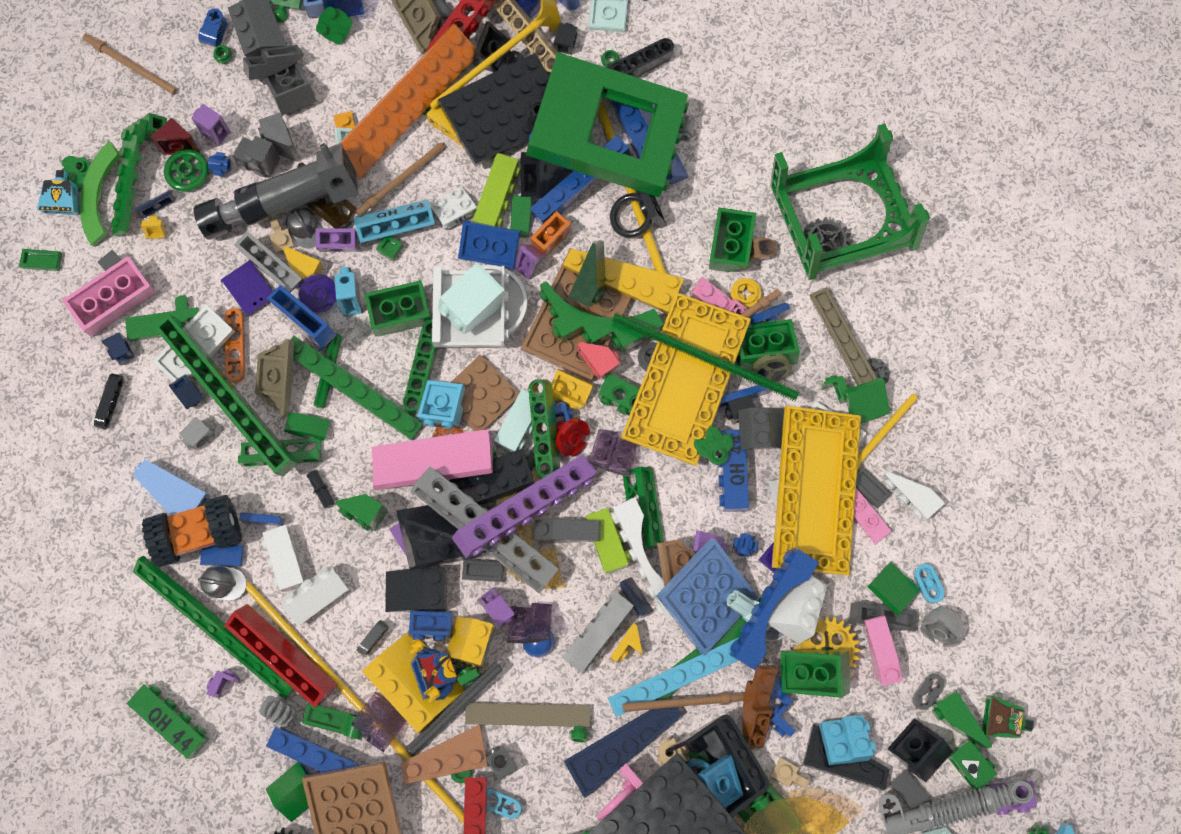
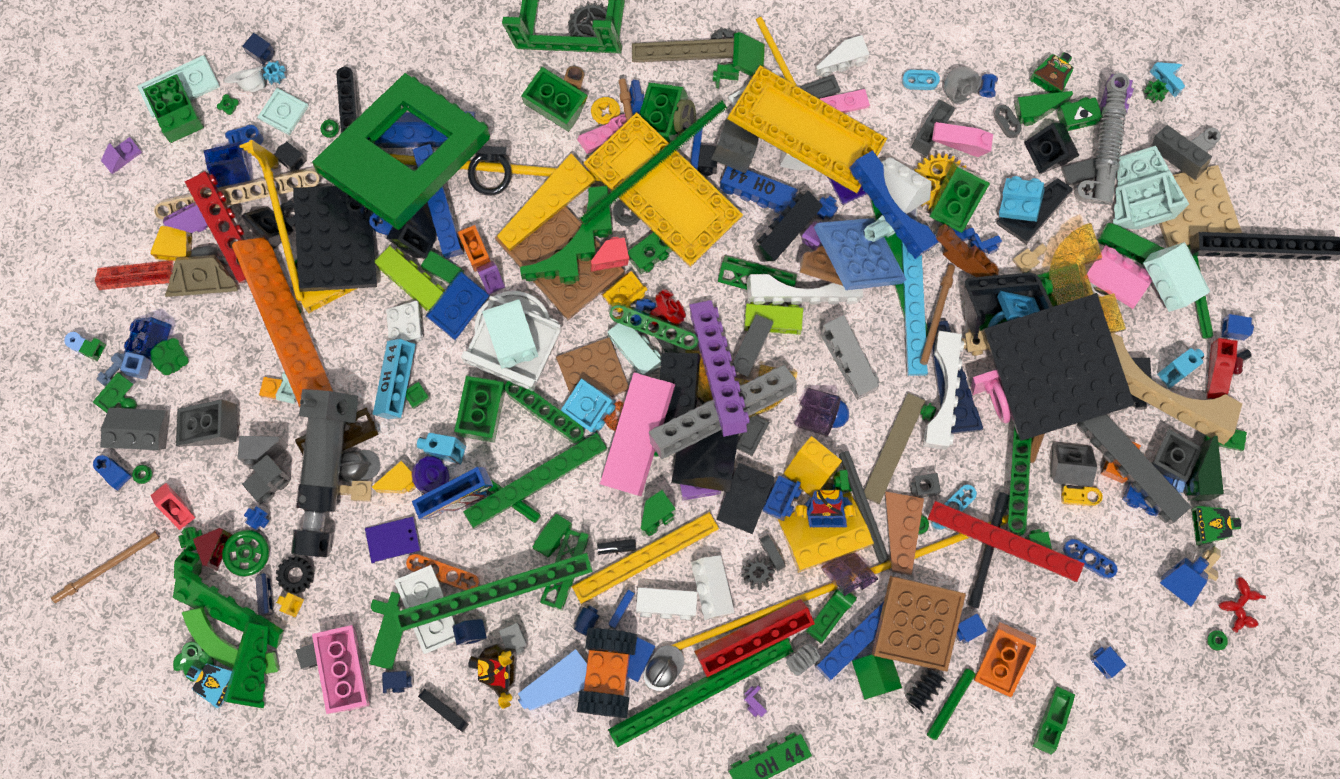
camera: 65 degrees left, 0 degrees up
green tile [19,249,62,271] -> none
medium lavender brick [191,104,230,146] -> none
light grey slope [234,231,303,293] -> none
dark grey slope [243,45,304,80] -> none
dark tan wing [255,339,294,416] -> none
medium lavender brick [316,228,358,252] -> none
medium nougat bar [355,142,445,217] -> none
medium lavender slope [477,587,514,627] -> none
dark green slope [568,240,606,307] -> none
clear purple slope [589,429,638,477] -> none
yellow slope [610,623,642,663] -> none
dark blue slope [619,577,653,619] -> none
green plate [694,426,733,465] -> none
green tile [867,561,920,616] -> none
none -> coral slope [150,483,195,530]
none -> green gear [178,527,203,551]
none -> green wing [224,622,268,709]
none -> black tyre [276,556,314,594]
none -> torso [468,643,516,709]
none -> yellow tile [571,512,719,604]
none -> dark blue brick [573,605,600,636]
none -> dark grey gear [741,556,775,591]
none -> black slope [753,190,823,262]
none -> white arch [923,331,964,450]
none -> blue bush [979,74,998,98]

